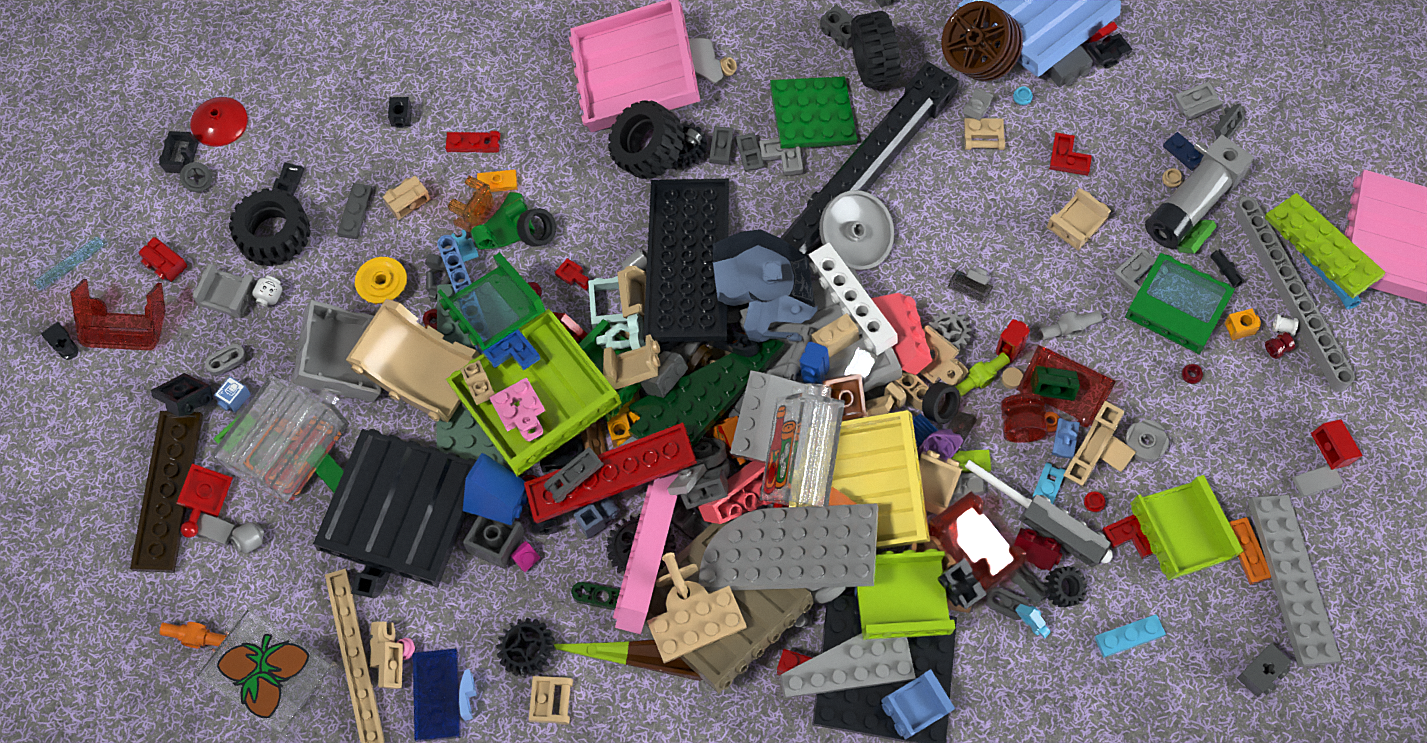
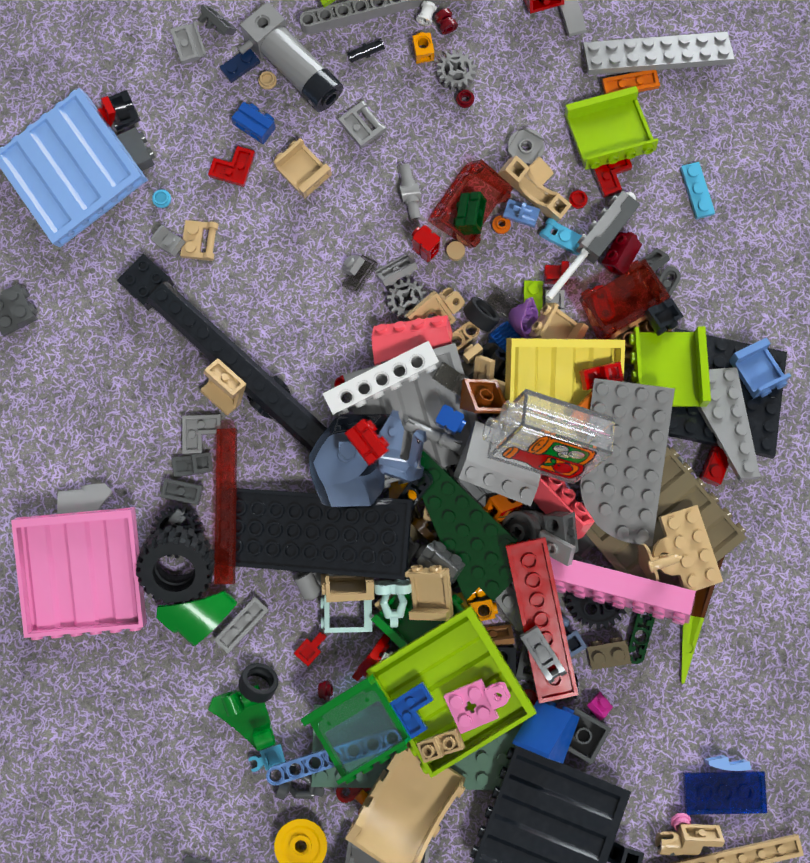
camera: 90 degrees left, 15 degrees up
tan brick [383,176,430,220] -> none
black brick [388,97,412,128] -> none
red plate [445,130,501,153] -> none
clear orange panel [448,175,495,233] -> none
light orange plate [477,169,518,193] -> none
black gear [496,617,556,678] -> none
tan plate [529,676,573,725] -> none
tan plate [720,57,737,76] -> none
green plate [769,76,857,149] -> none
tan brick [811,313,859,358] -> none
light grey dish [819,190,894,271] -> none
dark grey brick [820,4,853,50] -> none
black tyre [850,10,901,88] -> none
reddish brown wheel [941,1,1023,82] -> none
lime pin [955,352,1010,397] -> none
clear red wheel [1000,393,1048,443] -> none
medium azure plate [1015,604,1050,638] -> none
black tyre [1044,566,1087,607] -> none
panel [1125,253,1235,355] -> none
bright green plate [1176,219,1217,254] -> none
dark grey brick [1237,643,1292,697] -> none
none -> green panel [156,590,237,647]
none -> tan panel [200,358,246,415]
none -> clear red tile [214,428,237,585]
none -> light grey plate [214,597,269,654]
none -> blue brick [231,102,276,144]
none -> red brick [344,419,390,466]
none -> light grey plate [374,254,418,287]
none -> light grey gear [437,50,476,91]
none -> red panel [544,261,569,285]
none -> red slope [579,362,624,390]
none -> dark tan bracket [586,637,632,670]

